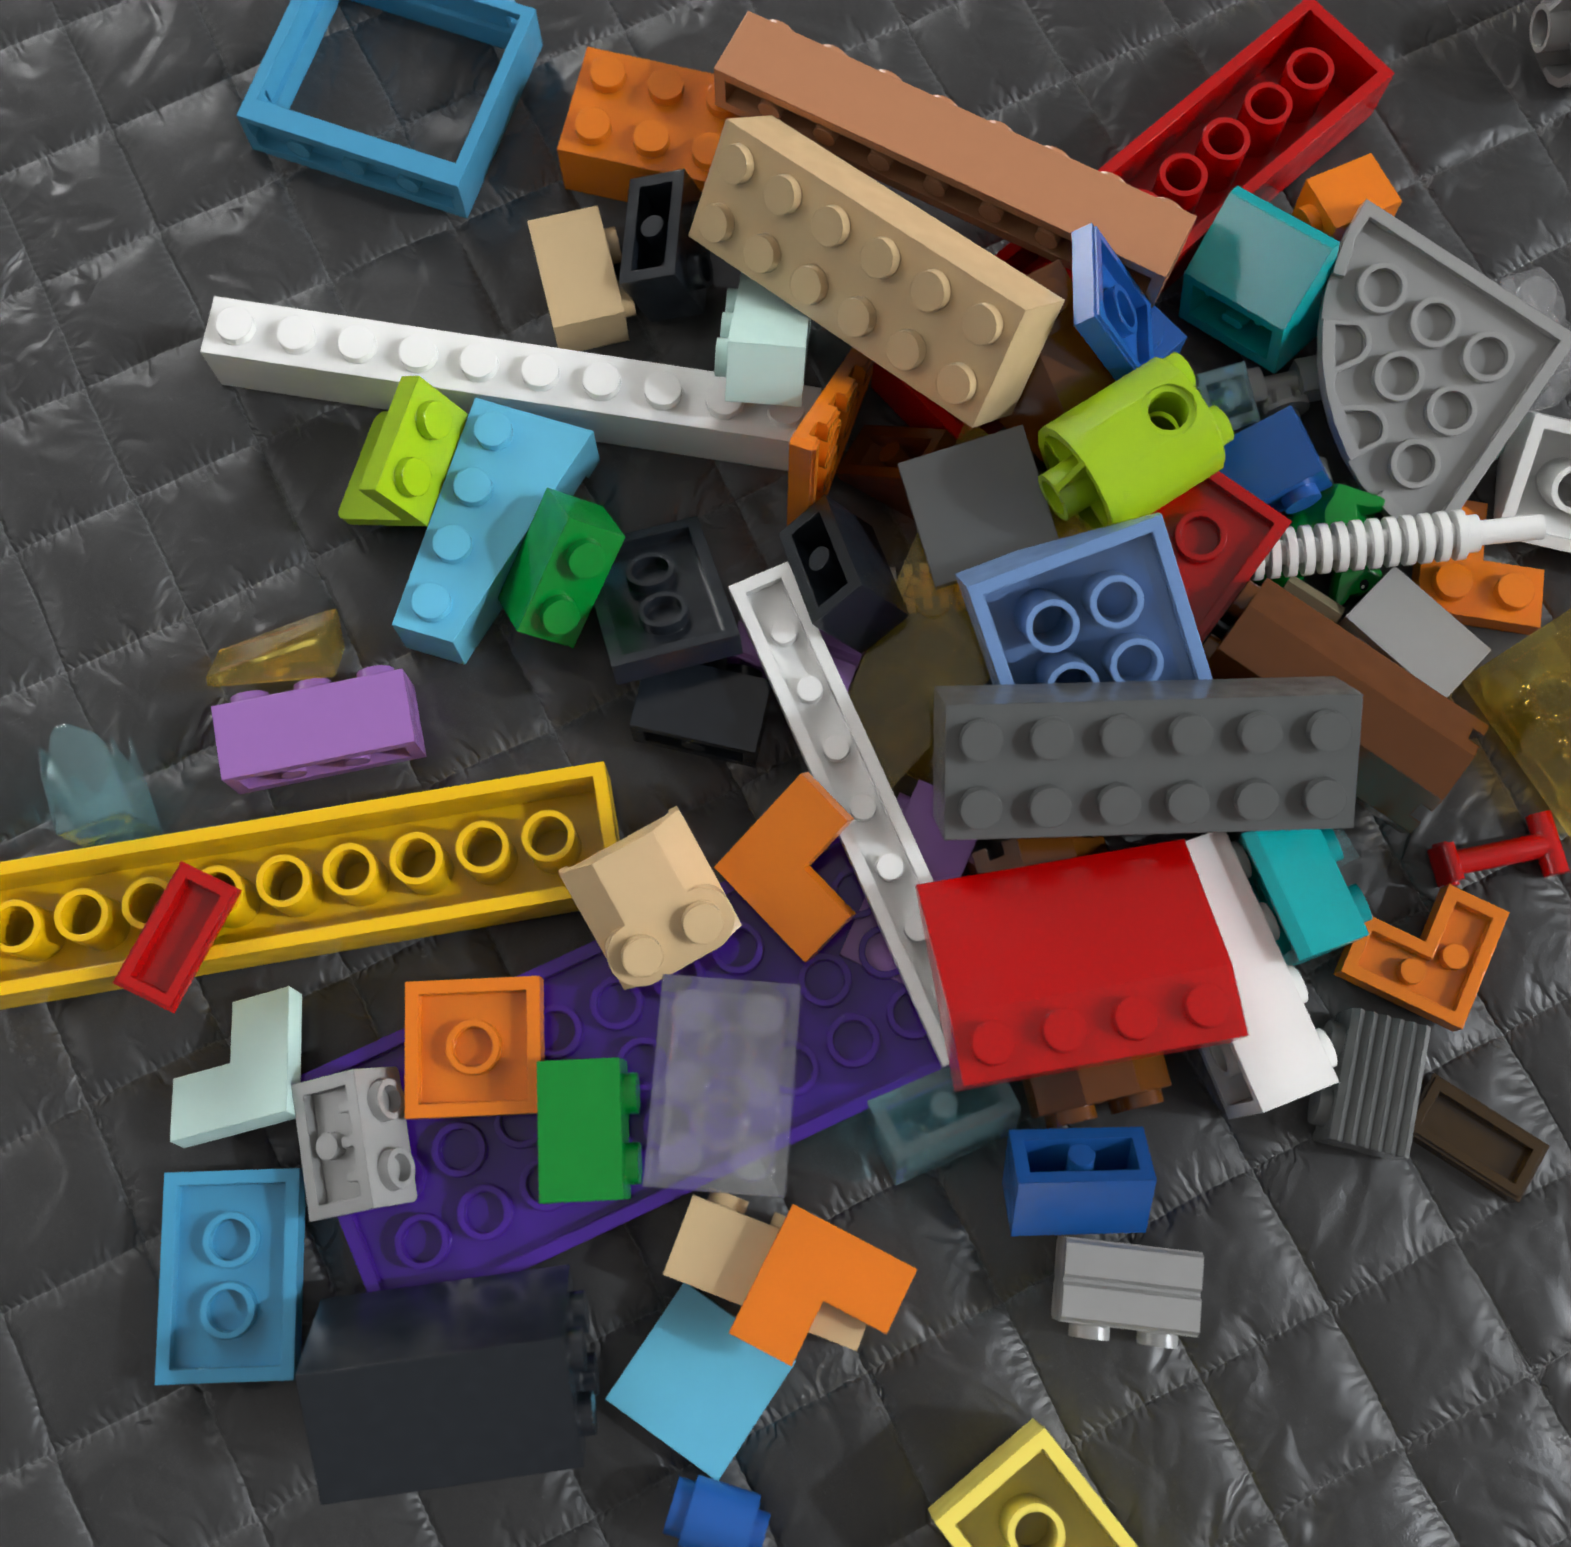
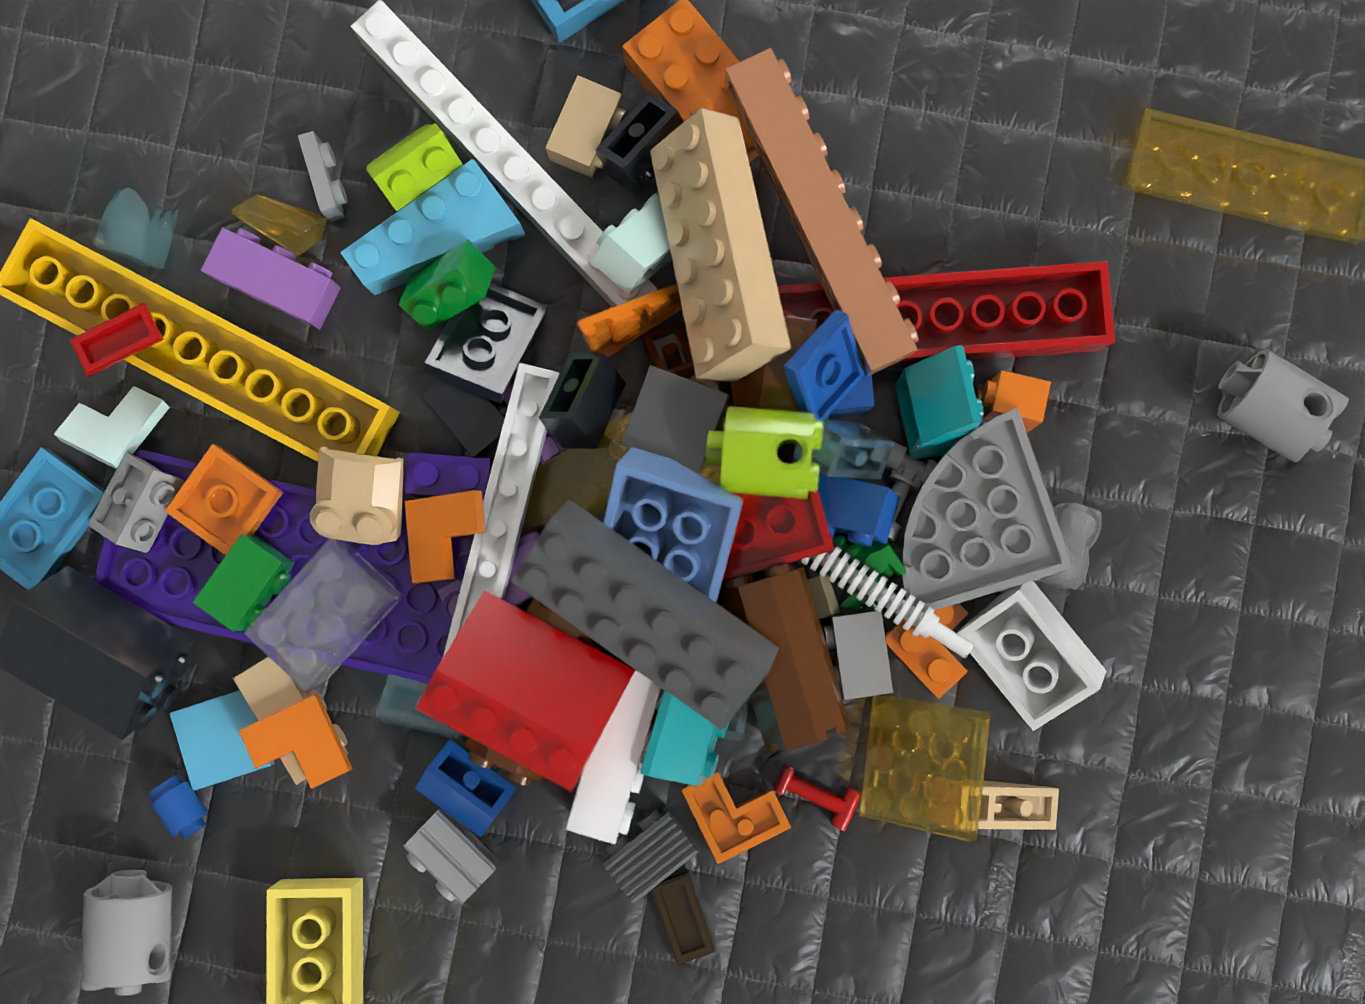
camera: 45 degrees right, 10 degrees up
none -> light grey plate [298,131,347,222]
none -> dark purple brick [405,452,494,501]

